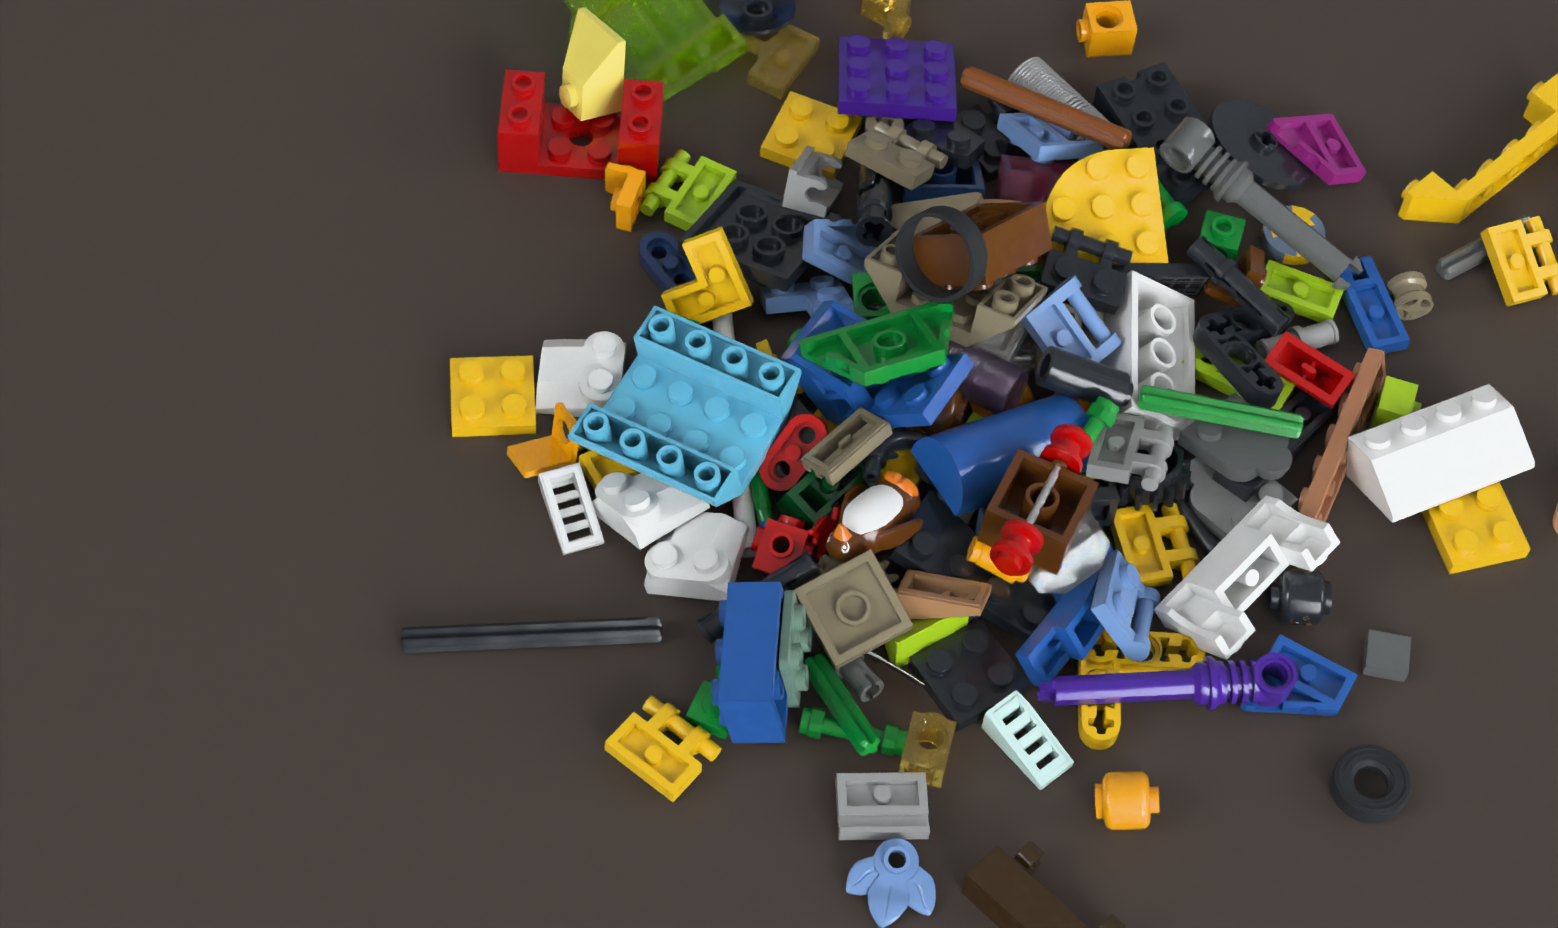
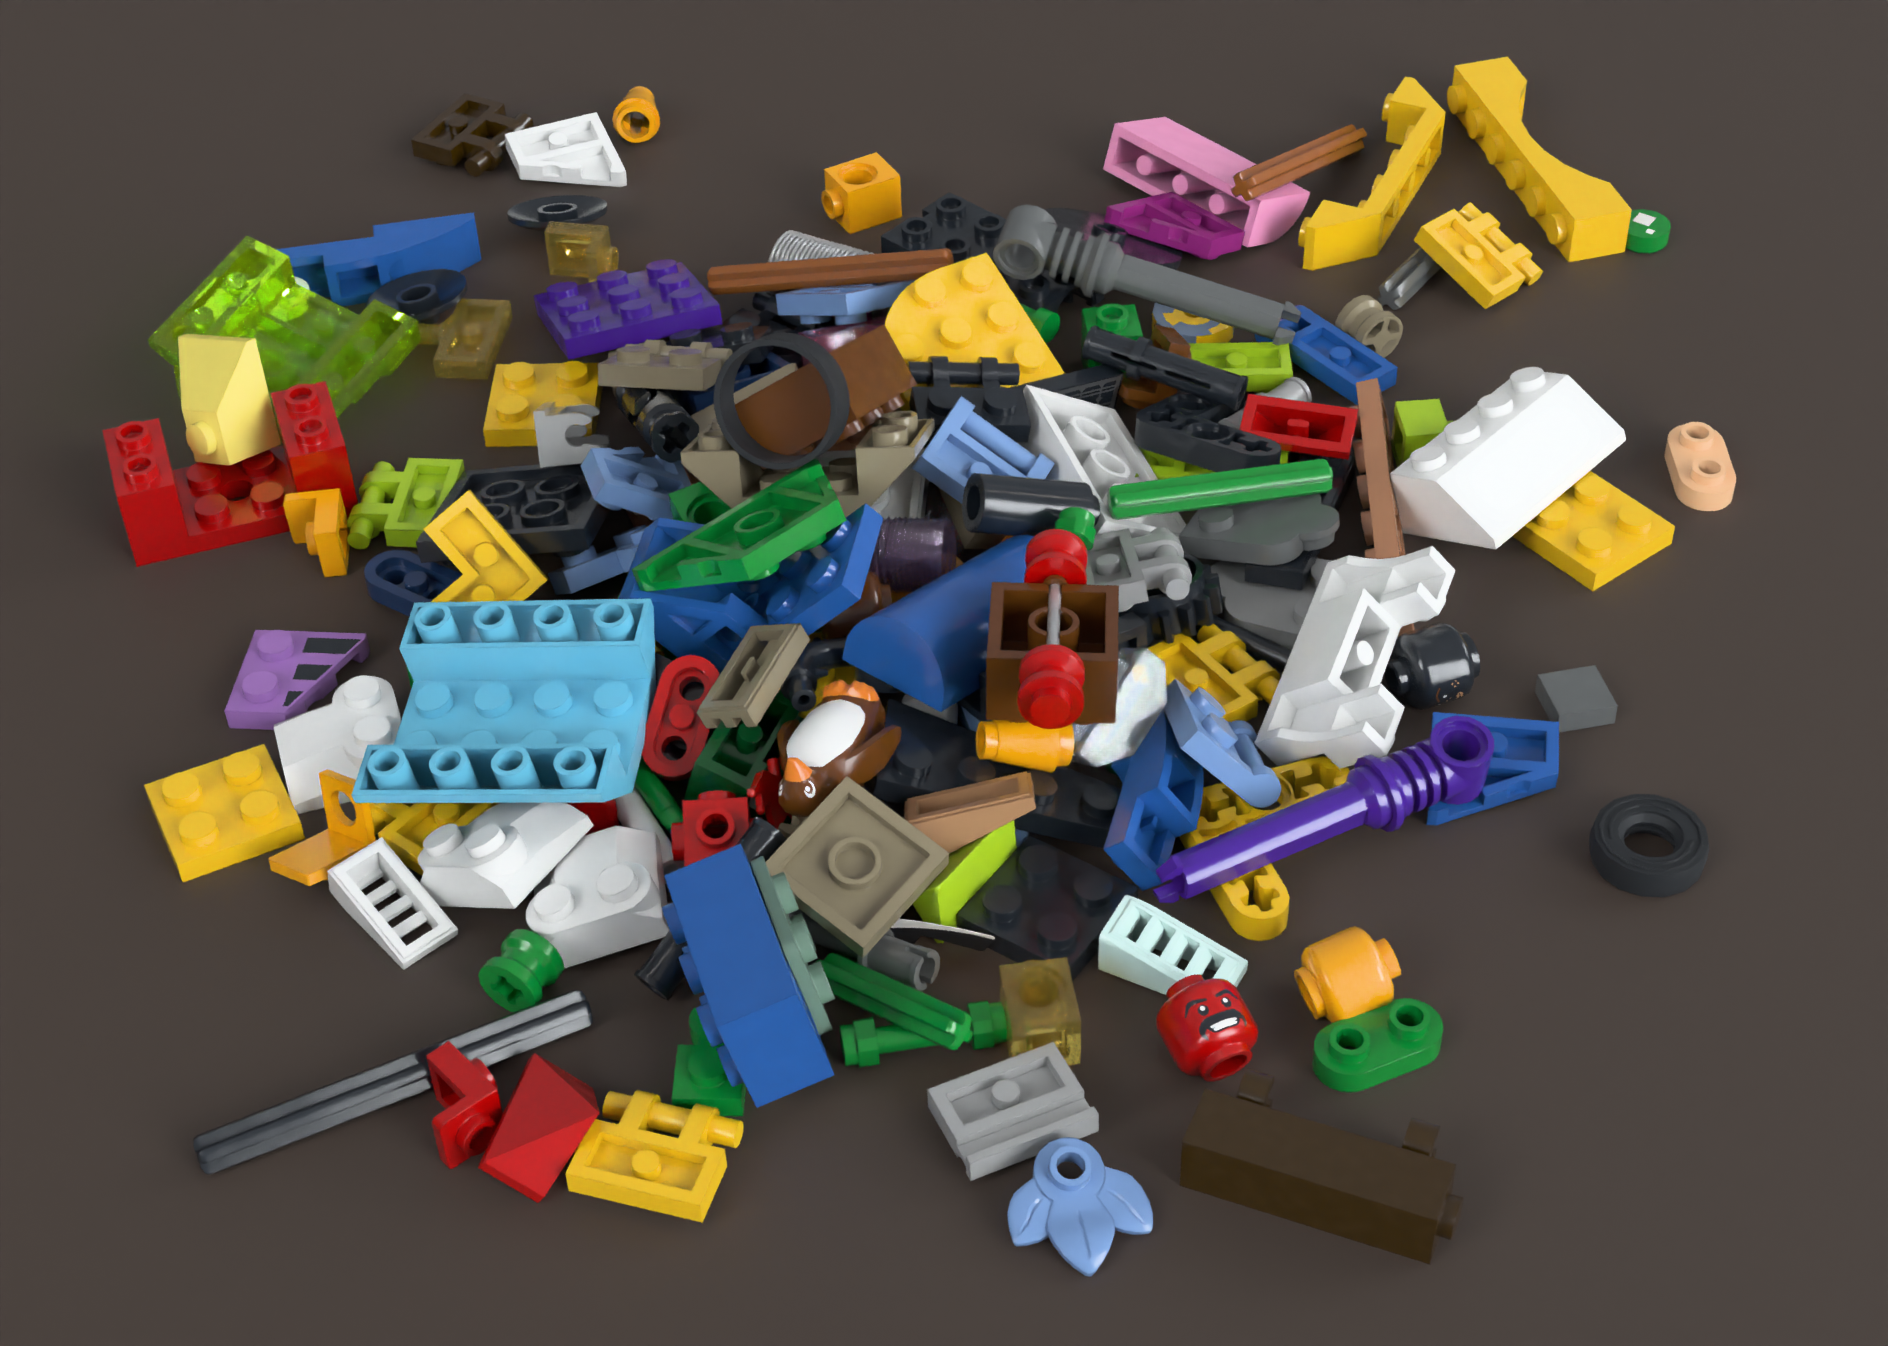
camera: 15 degrees left, 15 degrees down
none -> medium lavender wing [224,630,370,730]
none -> red bracket [426,1041,503,1169]
none -> green wheel [478,929,564,1013]
none -> red slope [478,1053,600,1203]
none -> bright pink brick [1103,117,1310,248]
none -> red head [1156,974,1258,1082]
none -> dark orange axle [1231,124,1367,201]
none -> green plate [1312,998,1443,1092]

